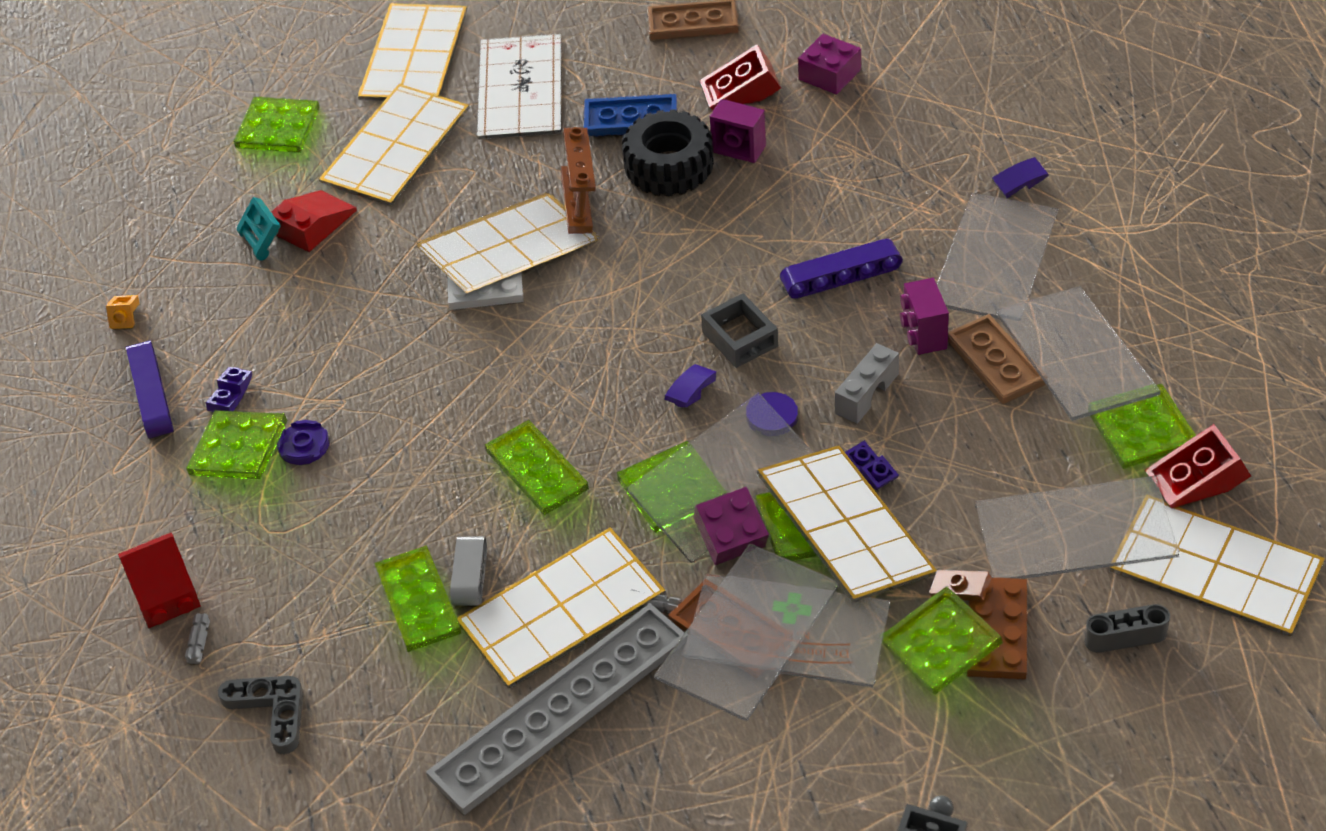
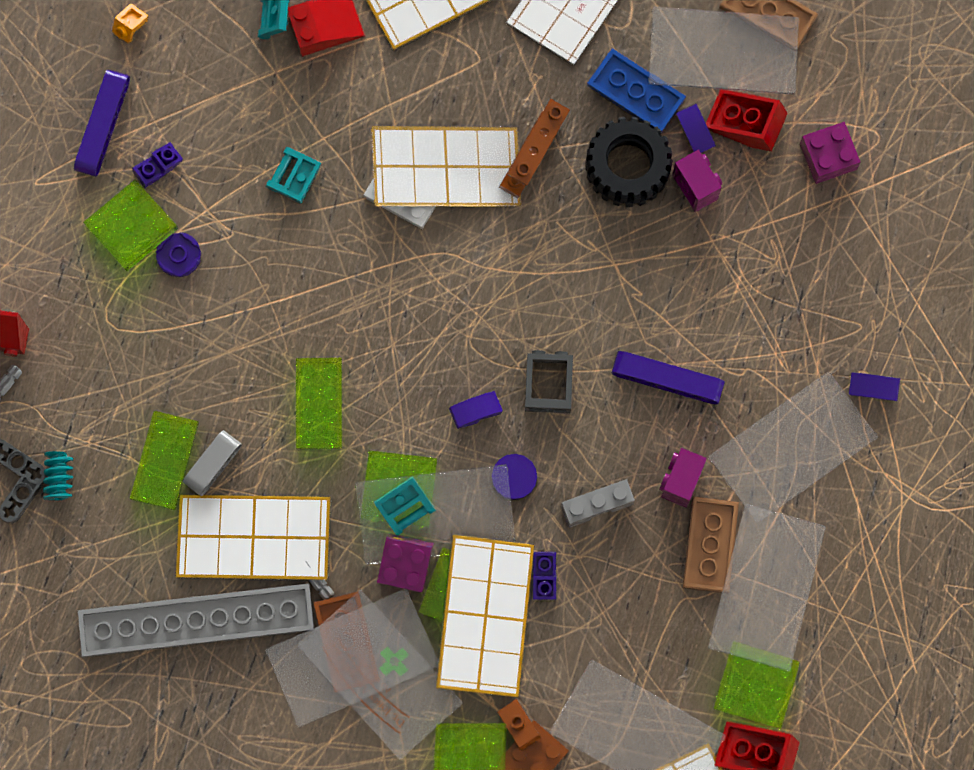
camera: 30 degrees right, 30 degrees up
none -> teal piece [43,451,74,501]
none -> teal plate [265,147,322,204]
none -> teal plate [374,476,436,536]
none -> clear piece [648,7,799,95]
none -> dark purple slope [676,104,716,153]

